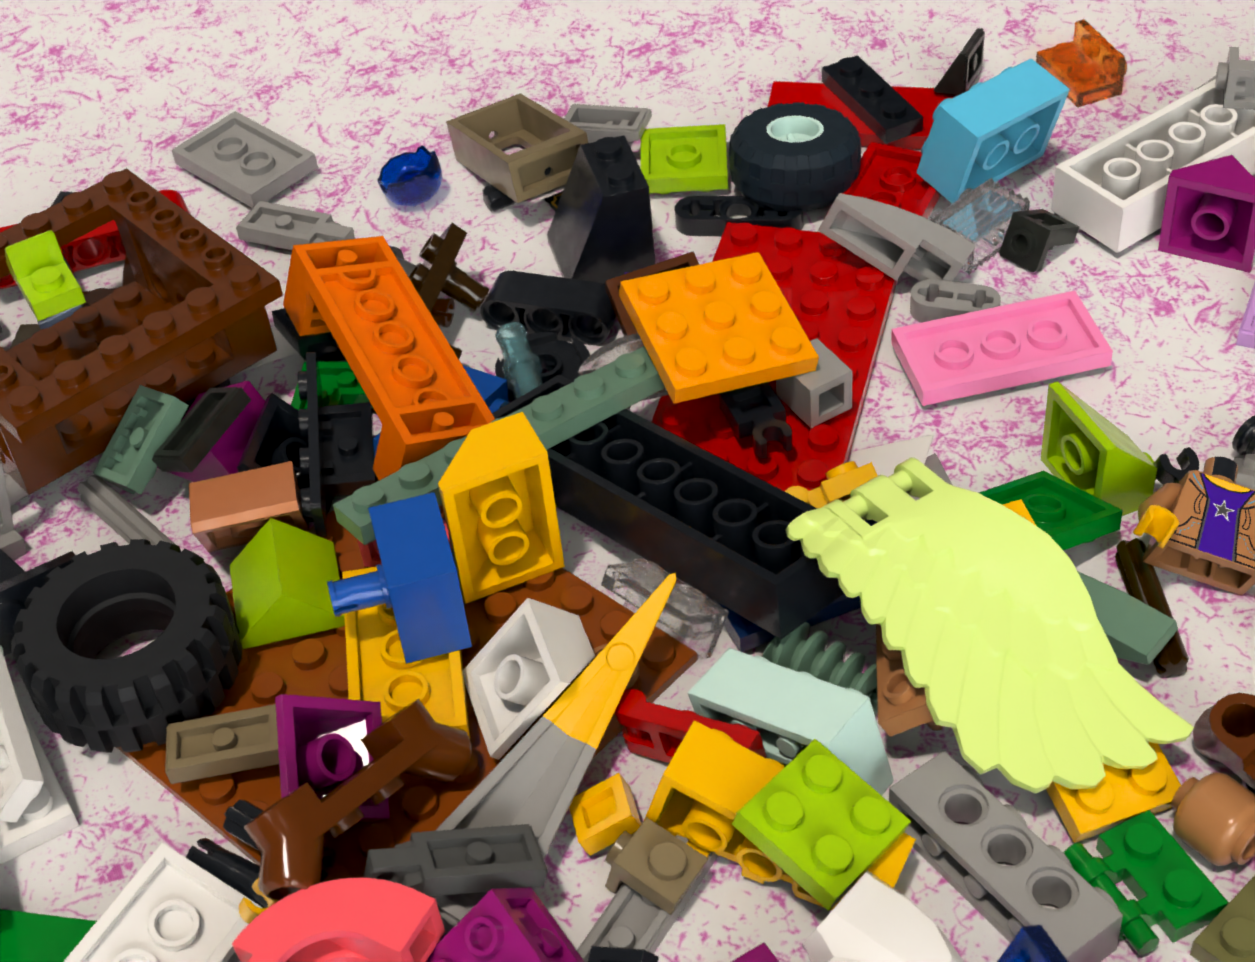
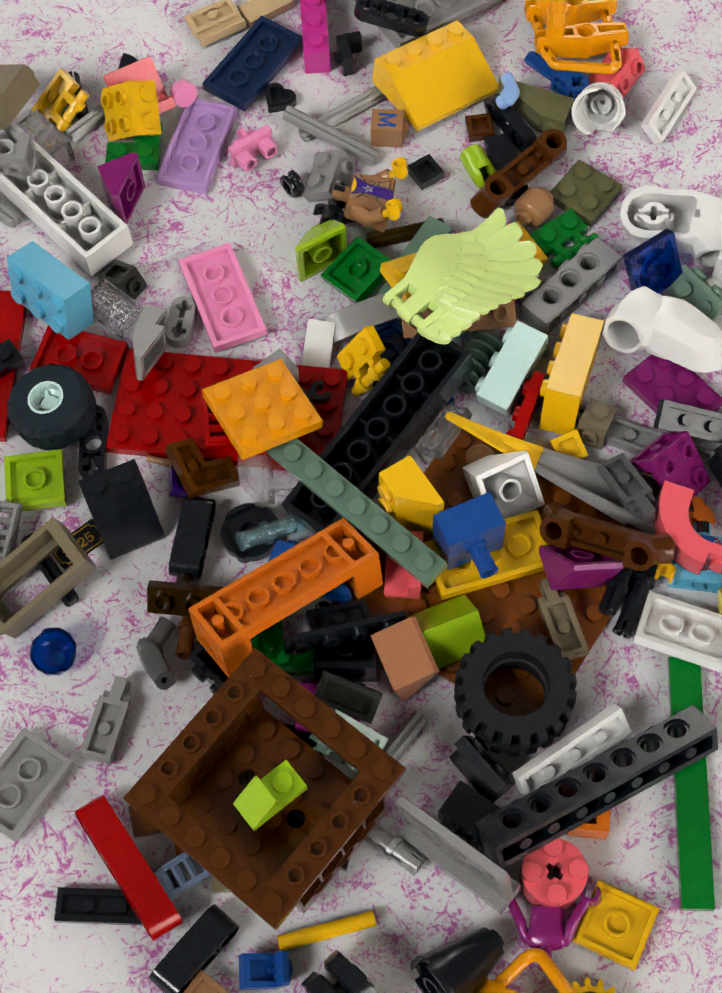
camera: 100 degrees left, 20 degrees up
lime plate [732,739,911,911] -> none

